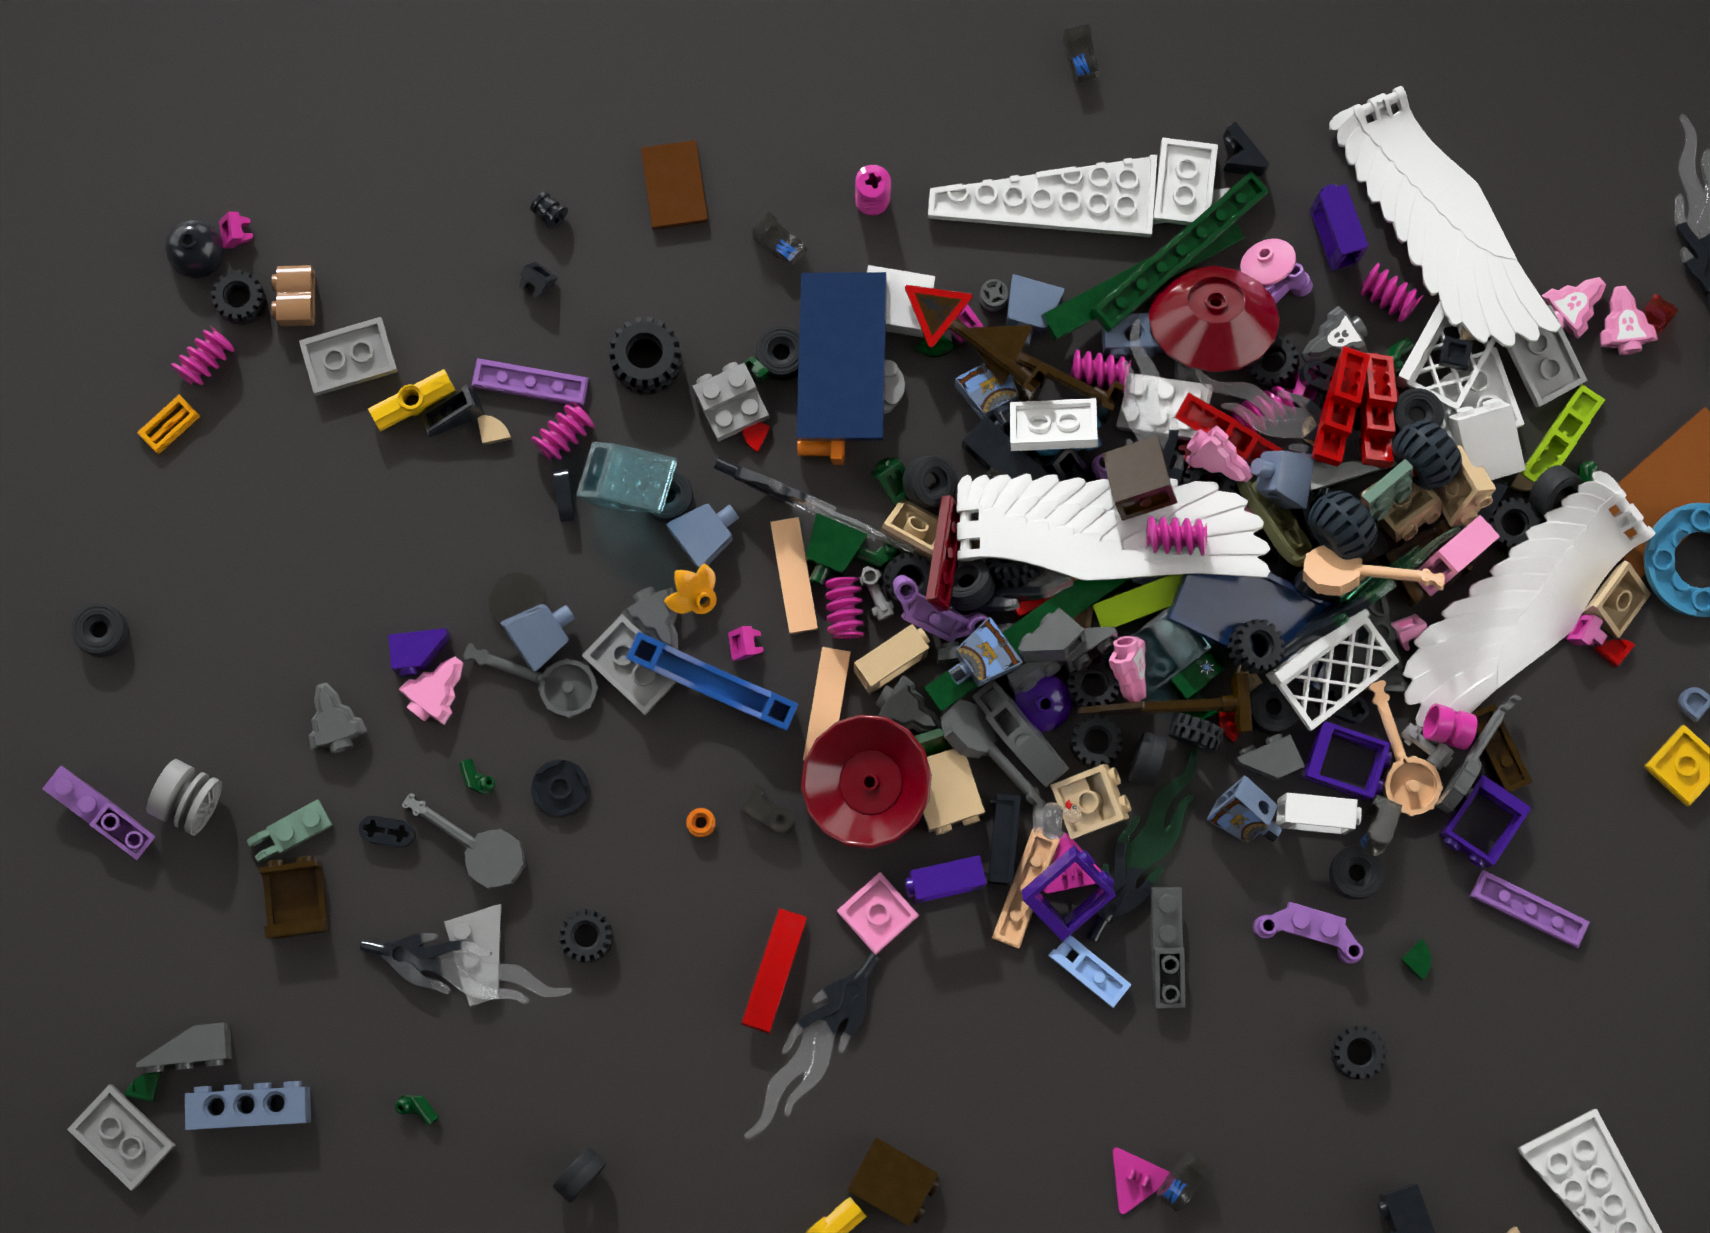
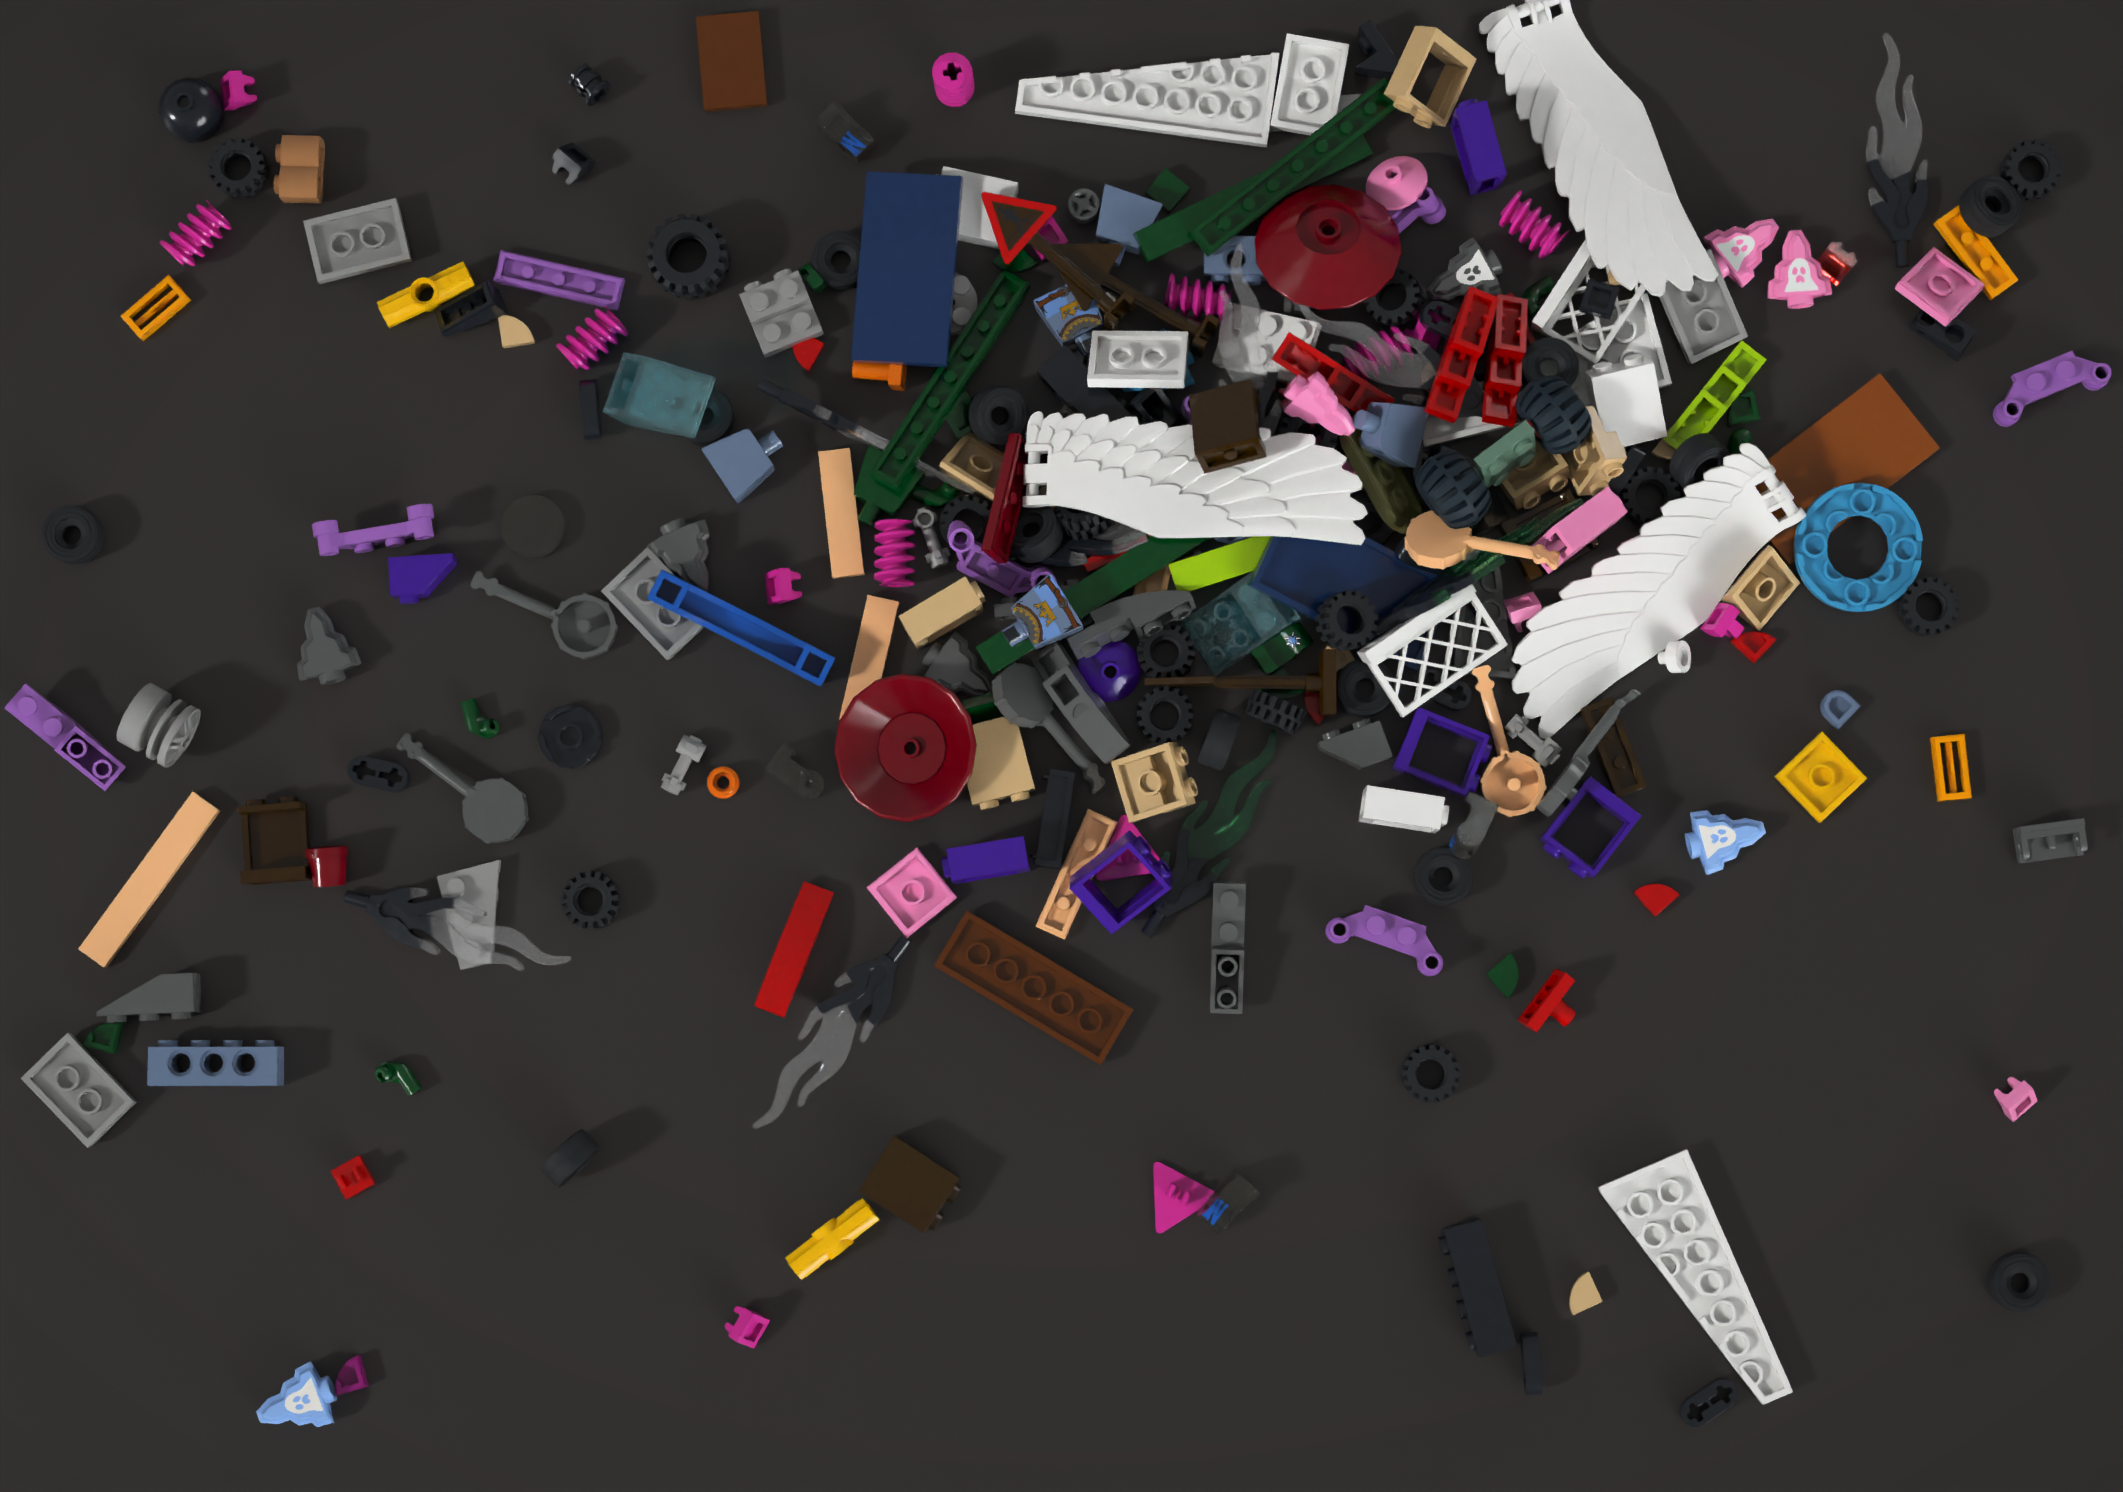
camera: 15 degrees right, 5 degrees up
sand green hinge [247,799,333,862] -> none
bright pink rock [399,657,464,725] -> none
sand blue torso [500,604,575,672] -> none
light orange plate [664,563,717,614] -> none
dark grey slope [1018,608,1086,662] -> none
clear animal [1033,800,1081,840] -> none
light blue plate [1048,935,1131,1008] -> none
bright pink rock [1109,636,1146,703] -> none
dark pink piece [1146,516,1207,556] -> none
sand blue torso [1207,775,1283,842] -> none
dark pink wheel [1423,703,1478,750] -> none
medium lavender tile [1470,870,1590,949] -> none
none -> light nougat tile [78,792,220,968]
none -> dark red piece [305,845,348,887]
none -> medium lavender plate [312,504,434,556]
none -> red tile [330,1155,376,1200]
none -> light grey bar [661,734,707,796]
none -> dark green tile [869,269,1031,491]
none -> reddish brown plate [934,910,1134,1065]
none -> dark green tile [1145,168,1190,214]
none -> tan window [1384,26,1476,128]
none -> red tile [1517,969,1576,1032]
none -> red tile [1633,884,1679,917]
none -> white tile [1658,640,1691,673]
none -> light blue rock [1685,810,1766,875]
none -> dark green tile [1727,388,1761,427]

